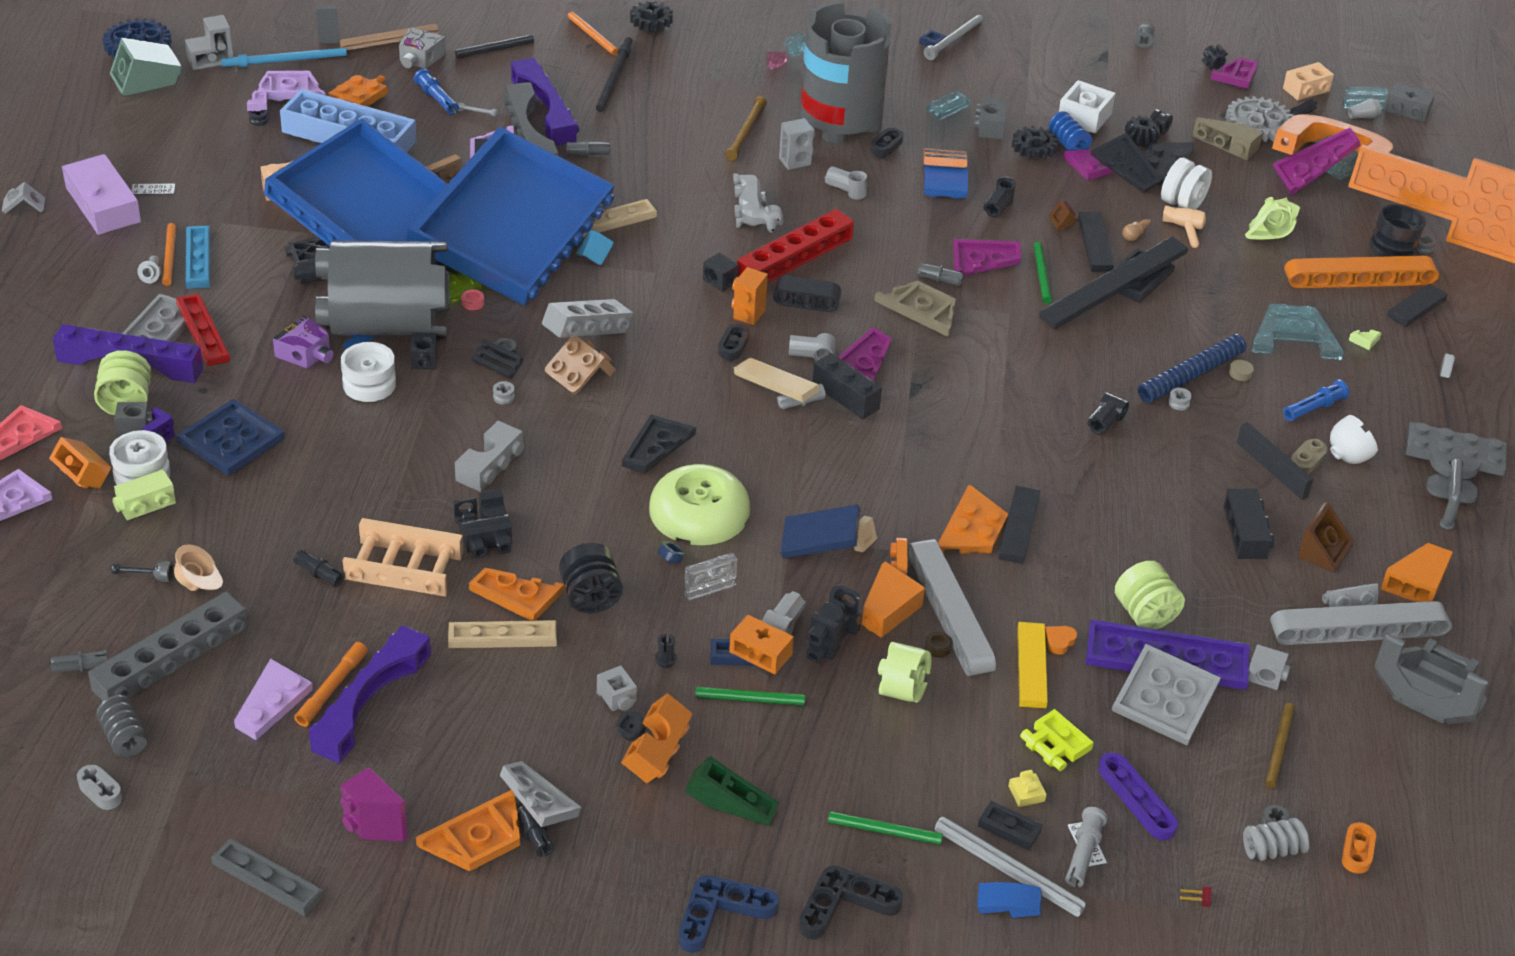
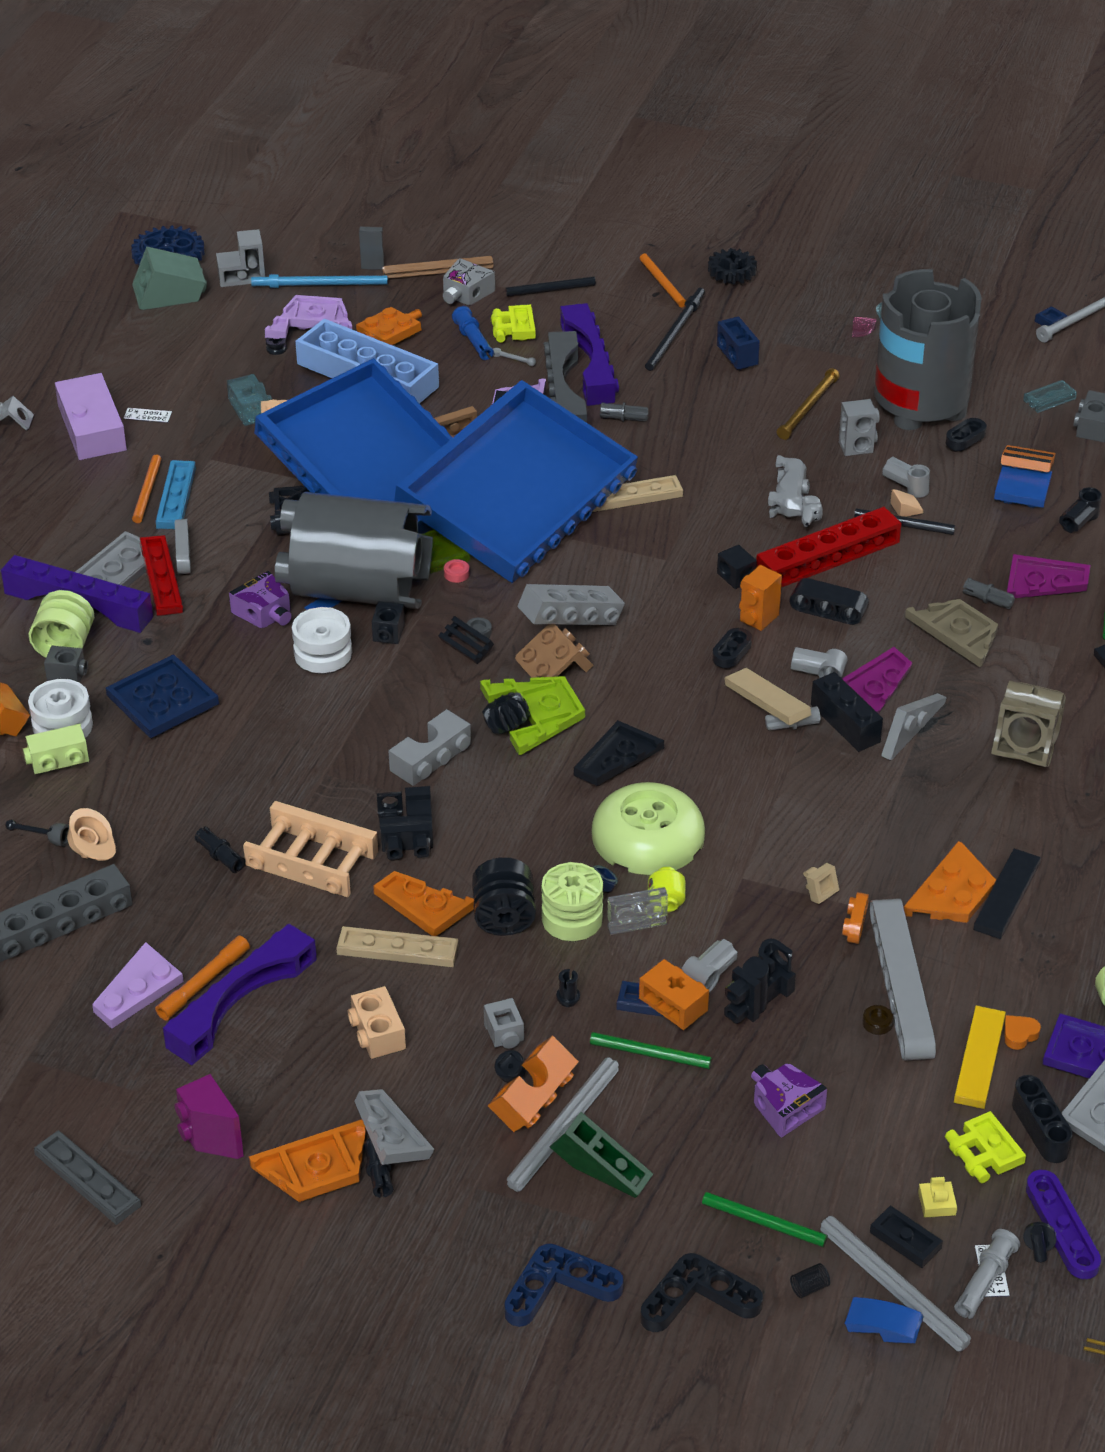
camera: 15 degrees right, 0 degrees up
light grey plate [138,256,162,284] -> none
dark purple bracket [142,407,175,442] -> none
light grey bush [493,381,515,404] -> none
dark azure panel [576,230,614,265] -> none
dark blue tile [781,504,861,558] -> none
orange slope [862,561,925,638] -> none
yellowish green brick [878,642,931,703] -> none
none -> light grey beam [175,519,191,574]
none -> clear light blue brick [227,374,272,426]
none -> light nougat brick [347,986,406,1059]
none -> lime wing [480,676,585,755]
none -> black gear [482,692,531,734]
none -> neon yellow plate [491,305,536,342]
none -> light grey axle [507,1057,619,1192]
none -> yellowish green wheel [541,862,603,941]
none -> neon yellow head [648,867,686,912]
none -> dark blue brick [717,316,760,370]
none -> medium lavender torso [751,1064,827,1138]
none -> black piece [790,1263,830,1298]
none -> black bar [854,508,955,535]
none -> light grey wing [881,693,947,760]
none -> light nougat slope [890,489,923,517]
none -> dark tan piece [991,680,1066,767]
none -> black beam [1012,1075,1073,1163]
none -> black plate [1023,1222,1056,1262]

